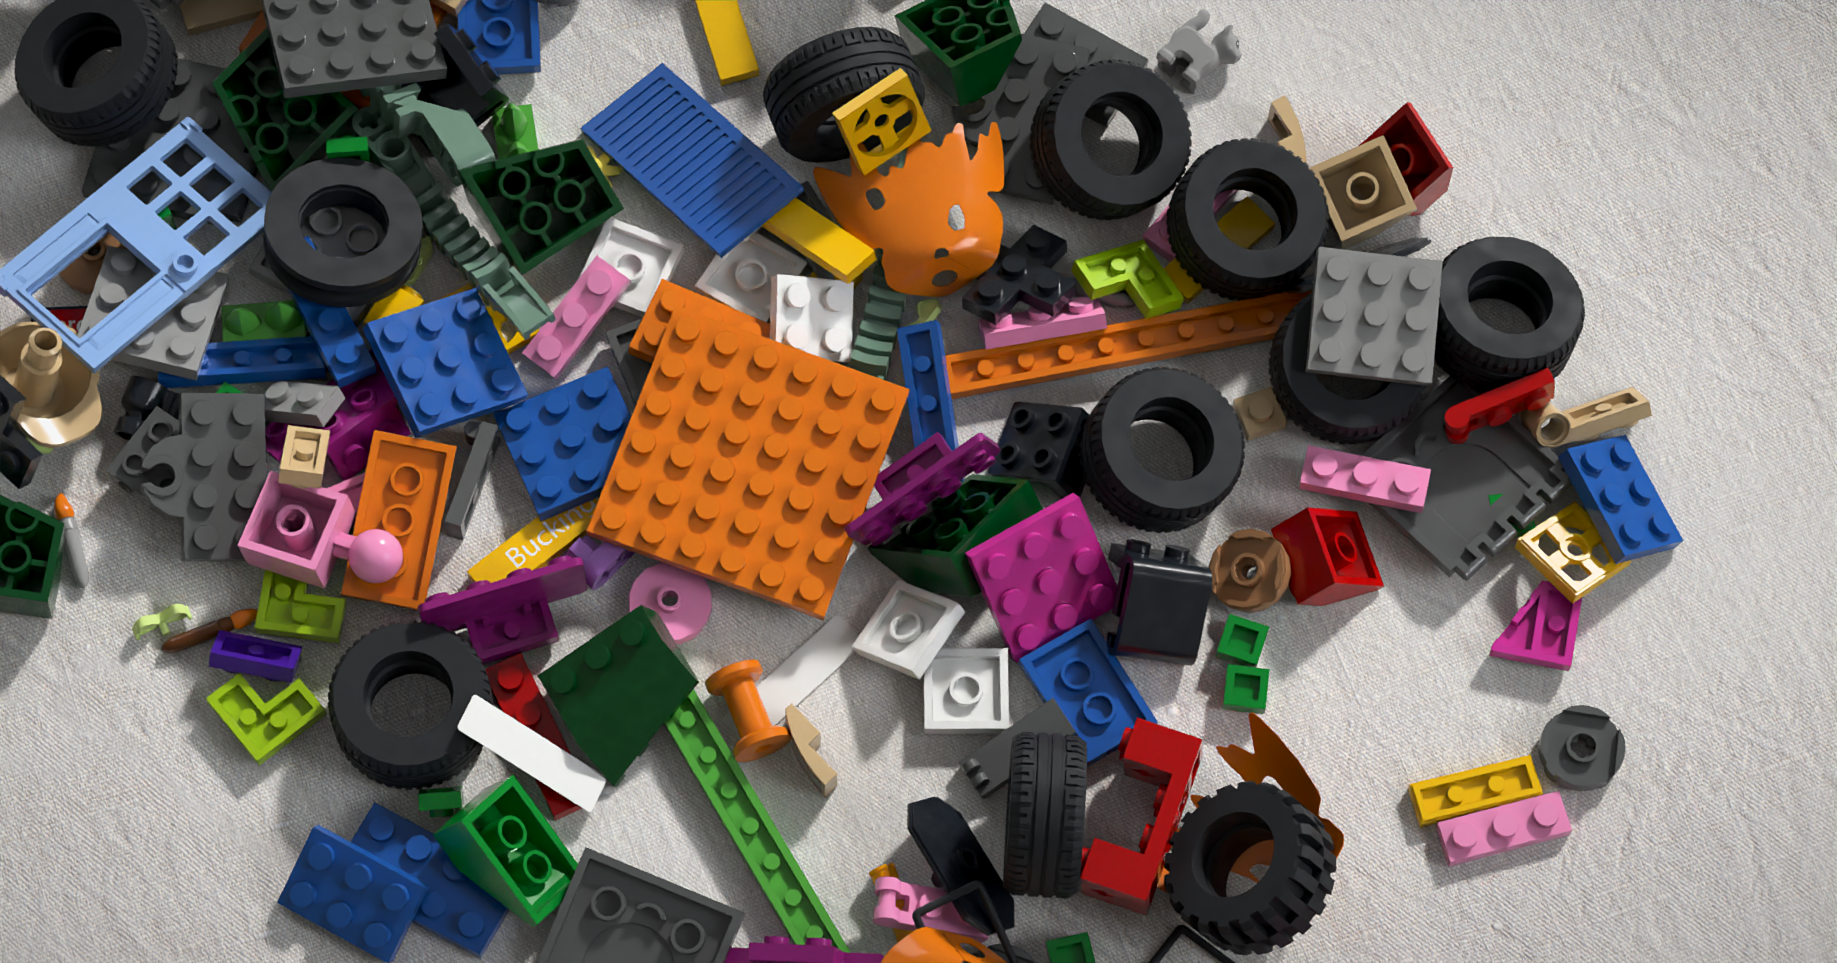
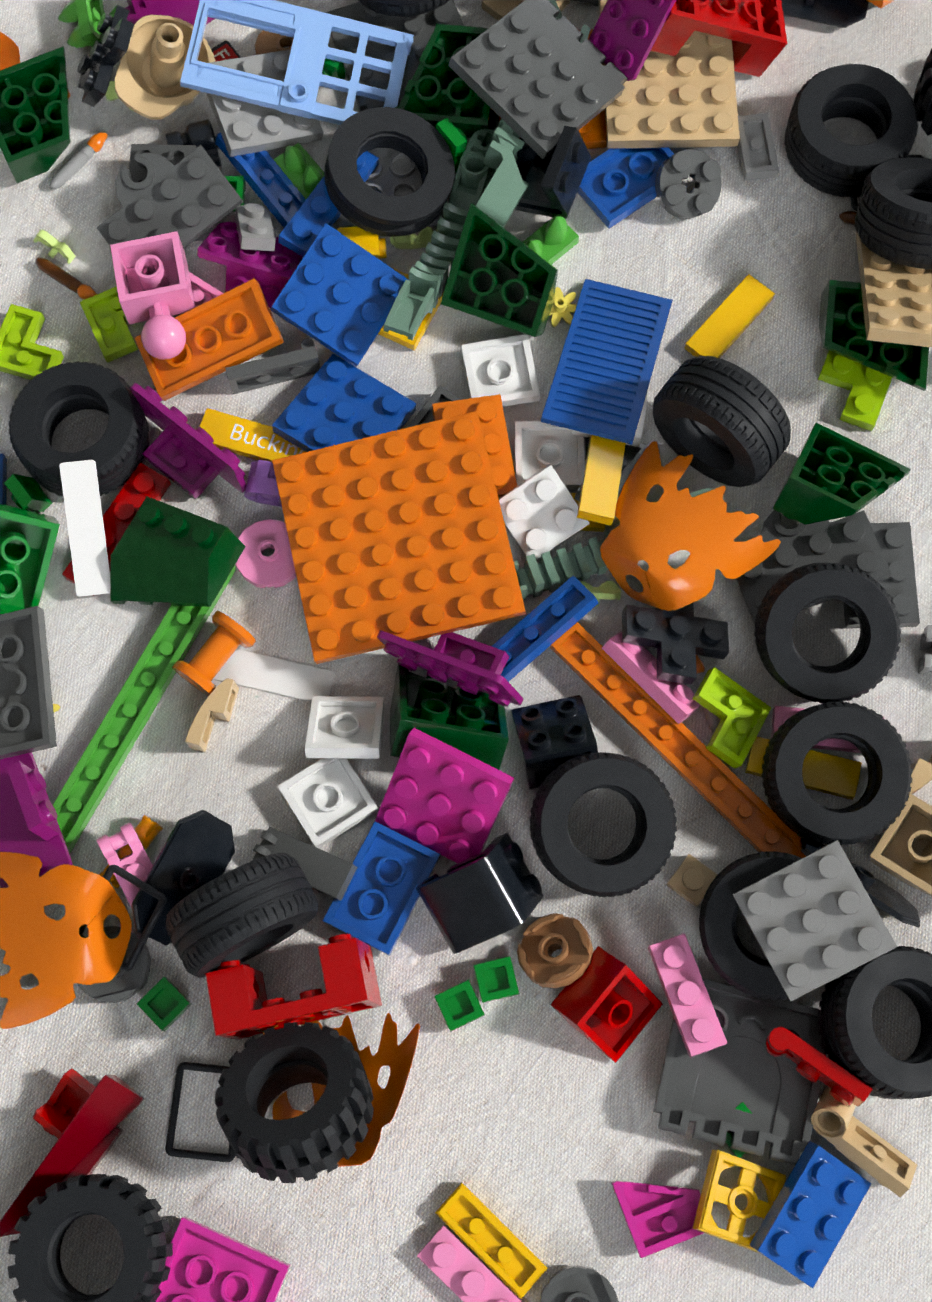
camera: 65 degrees right, 5 degrees up
dark purple plate [208,630,302,683] -> none
tan plate [278,425,330,489] -> none
bright pink plate [522,255,631,380] -> none
yellow piece [832,68,932,176] -> none

